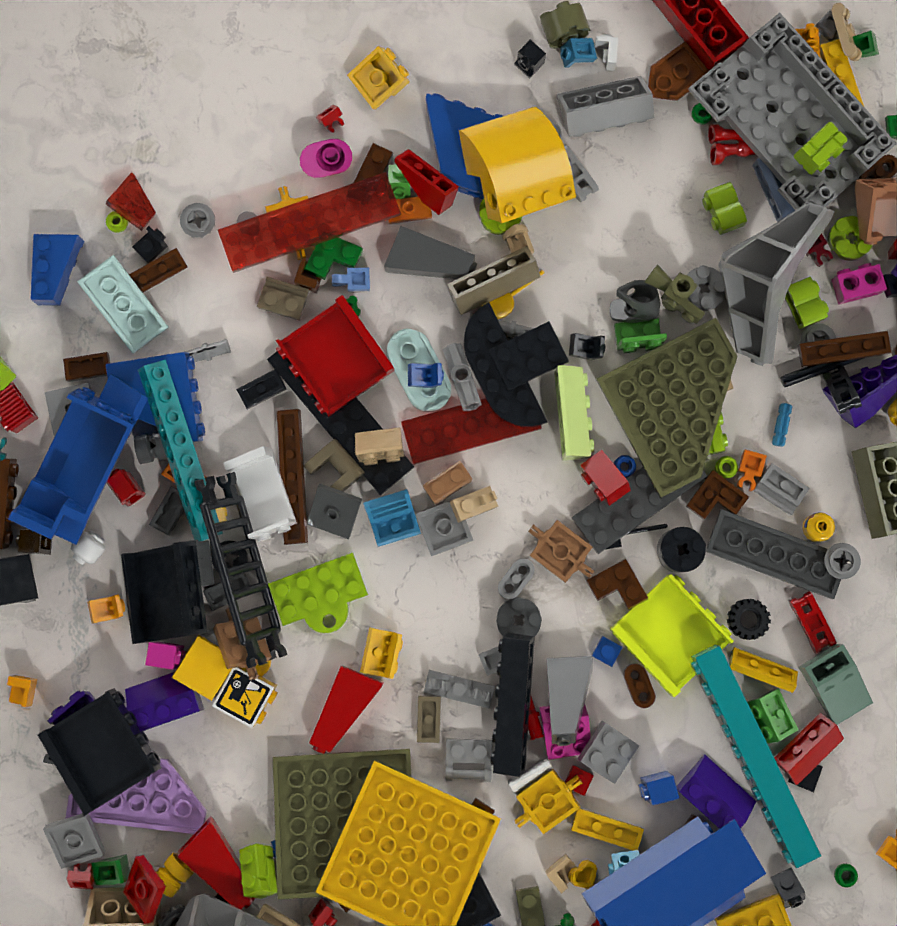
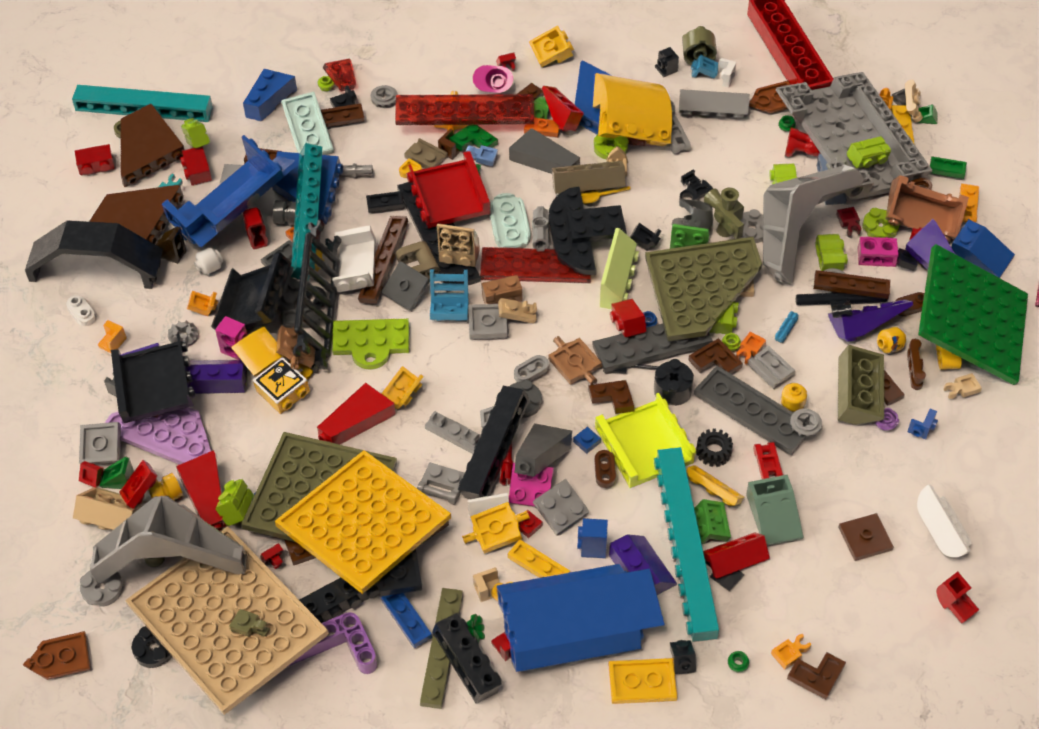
camera: 20 degrees right, 30 degrees down
blue bracket [408,363,444,388] -> none
dark tan plate [417,696,441,743] -> none
none -> light grey gear [168,320,198,345]
none -> yellow tile [399,158,422,178]
none -> black piece [679,169,713,203]

